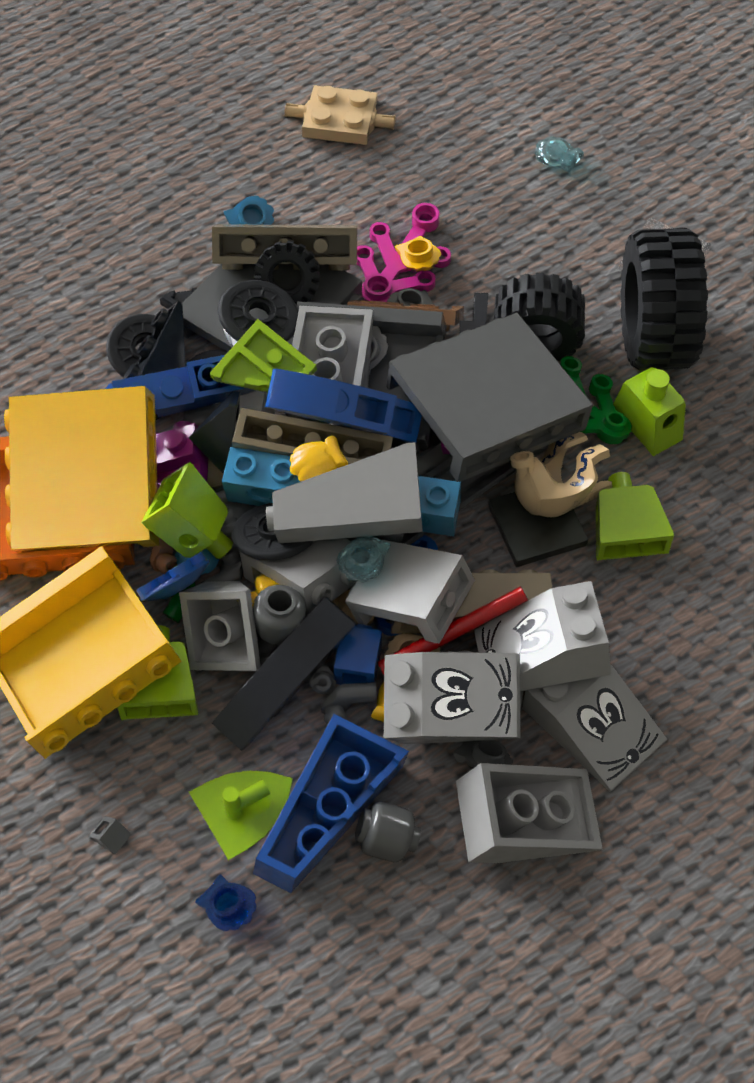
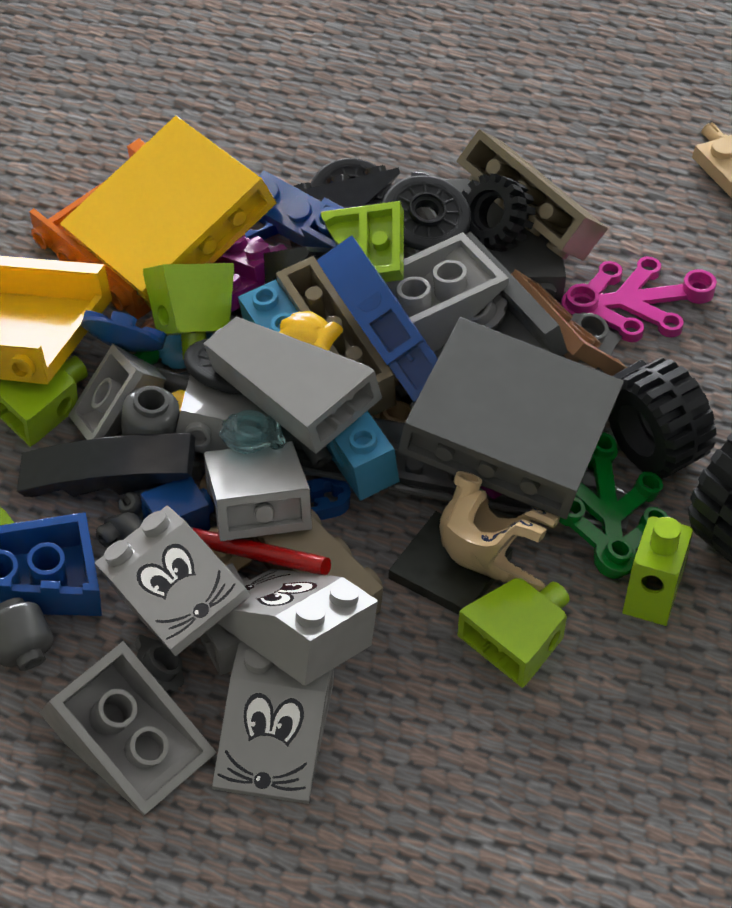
camera: 50 degrees right, 10 degrees down
dark azure animal [223,195,274,225] -> none
yellow animal [395,236,441,272] -> none

